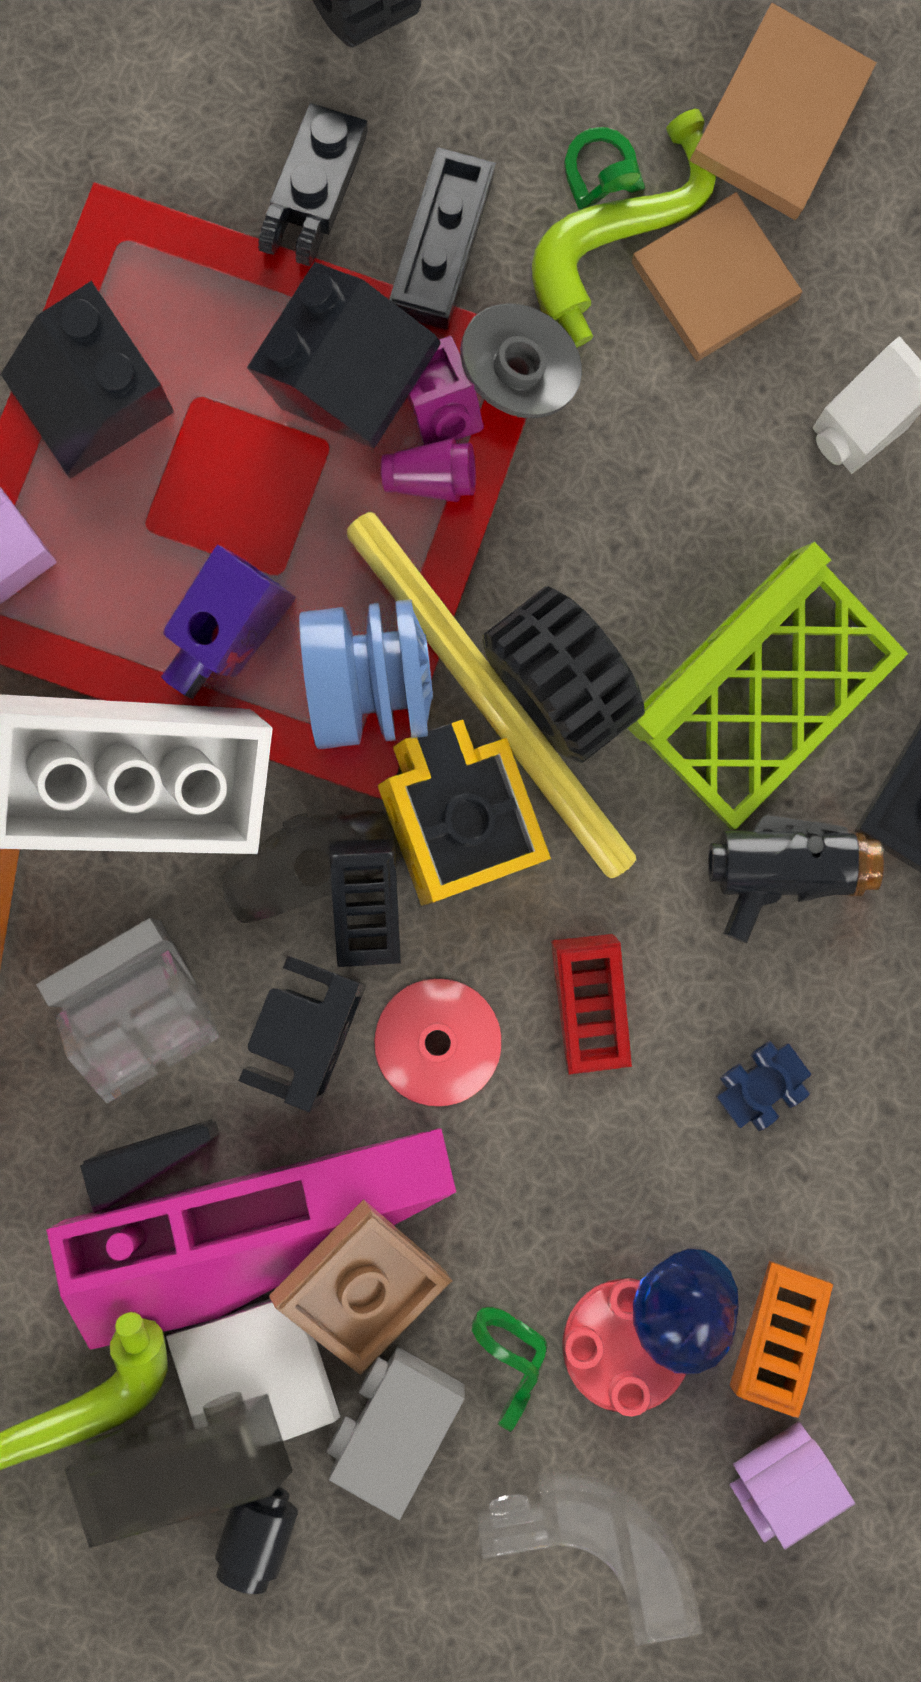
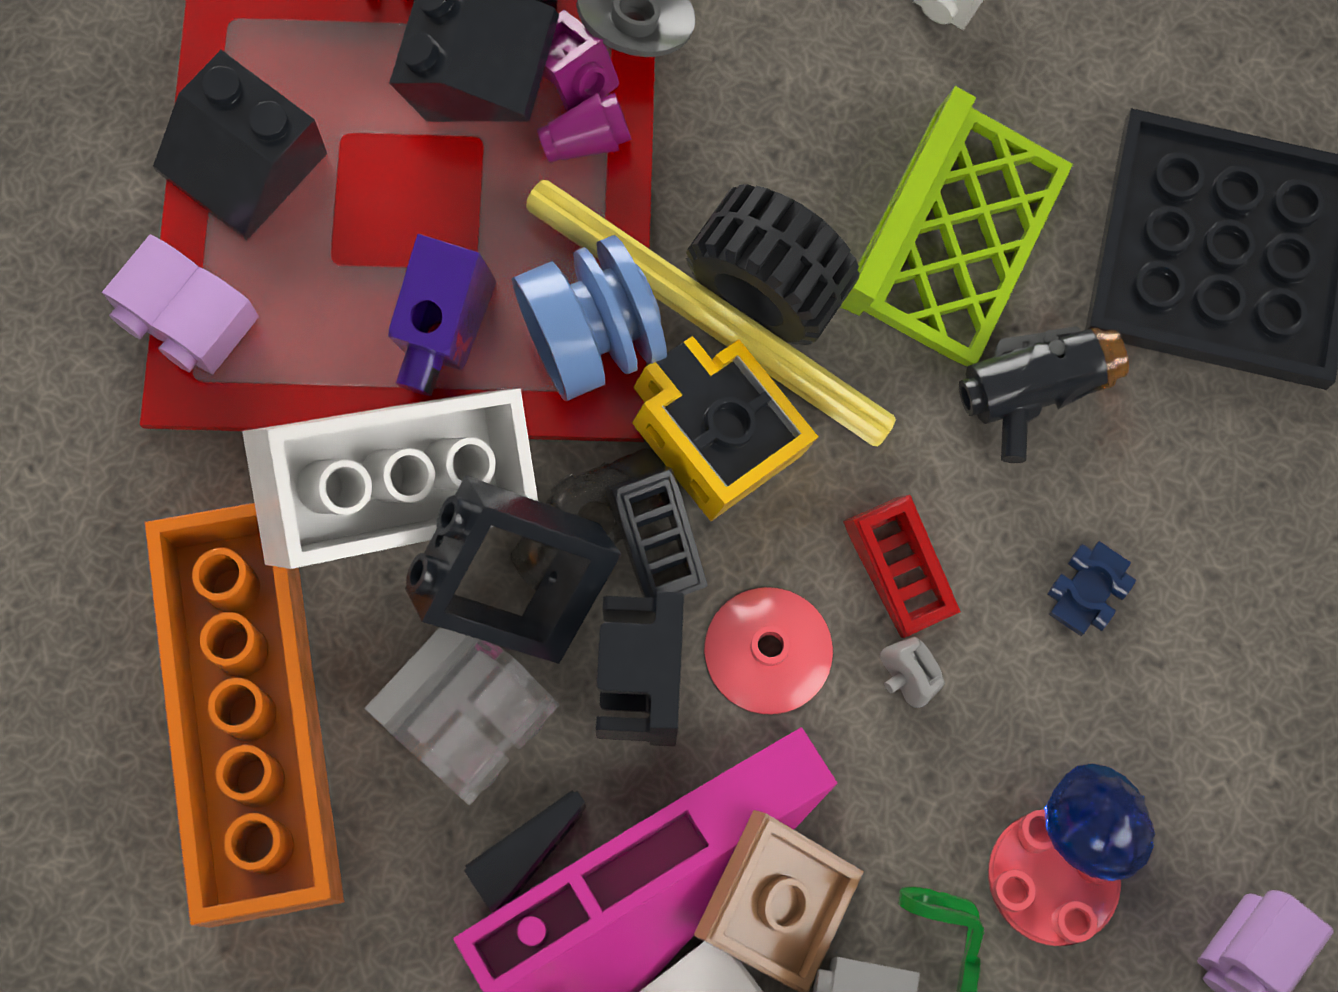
camera: 20 degrees left, 10 degrees down
orange slope [729,1261,833,1418] -> none
none -> black window [405,475,621,664]
none -> light grey piece [880,637,945,708]

